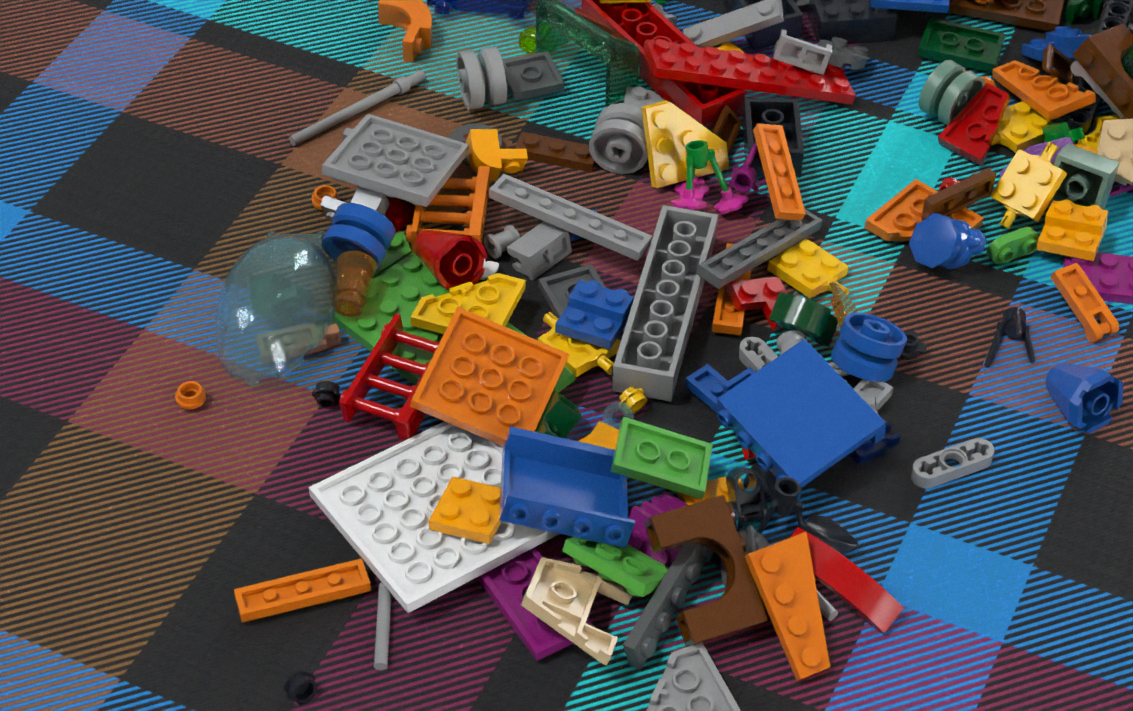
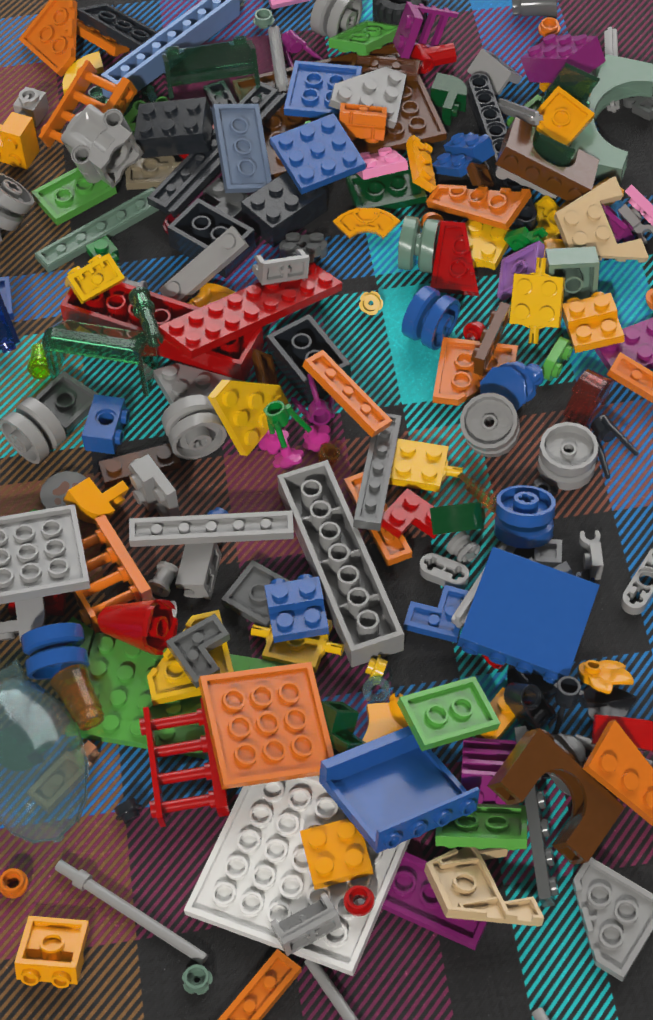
camera: 30 degrees left, 10 degrees up
none -> light orange plate [14,916,89,988]
none -> light grey bar [55,859,208,965]
none -> blue brick [82,394,130,455]
none -> clear green pin [128,287,163,347]
none -> light grey plate [128,454,180,517]
none -> dark grey plate [166,614,230,688]
none -> sand green plate [182,964,213,995]
none -> light grey hinge [270,892,342,956]
none -> clear orange hinge [318,443,340,466]
none -> light orange tile [333,208,401,239]
none -> red plate [344,885,375,916]
none -> bright pink plate [357,147,408,180]
none -> yellow plate [359,291,383,315]
none -> blue wheel [402,286,460,350]
none -> light orange plate [406,135,437,193]
none -> light grey wheel [460,393,520,457]
none -> light grey wheel [537,422,598,491]
none -> clear red brick [563,369,615,426]
none -> light orange plate [578,660,634,694]
none -> light grey plate [579,530,604,580]

